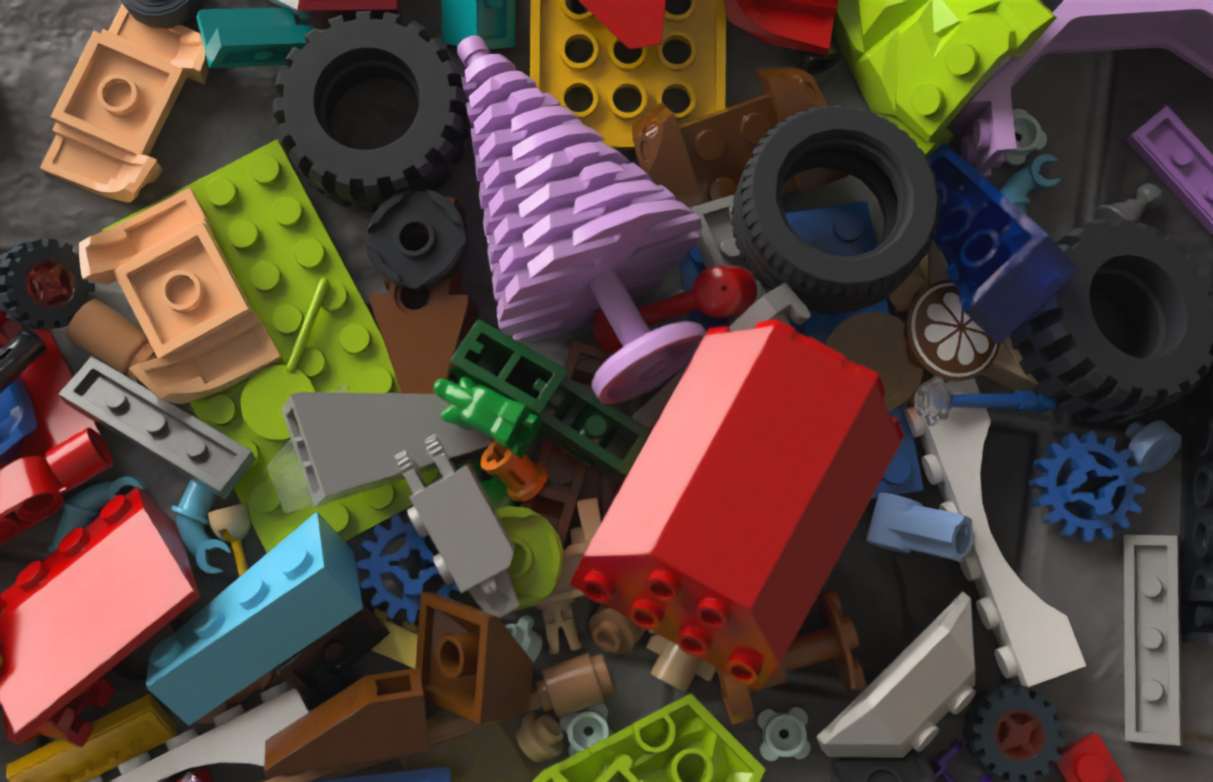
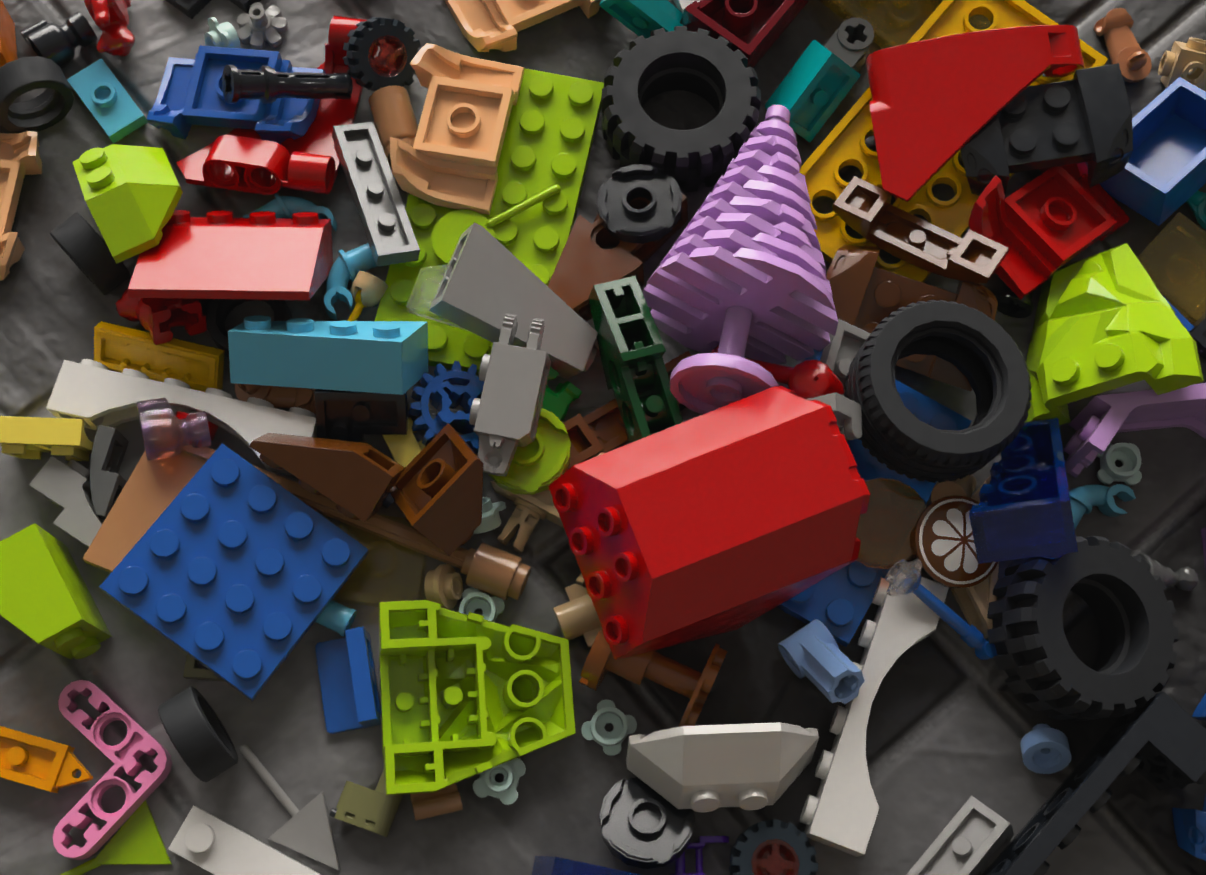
camera: 40 degrees right, 10 degrees down
green animal [433,377,543,458] -> none
orange bush [480,440,548,502] -> none
medium nougat plate [588,603,646,654] -> none
blue gear [1029,431,1146,542] -> none
none -> reddish brown slope [832,176,1009,283]

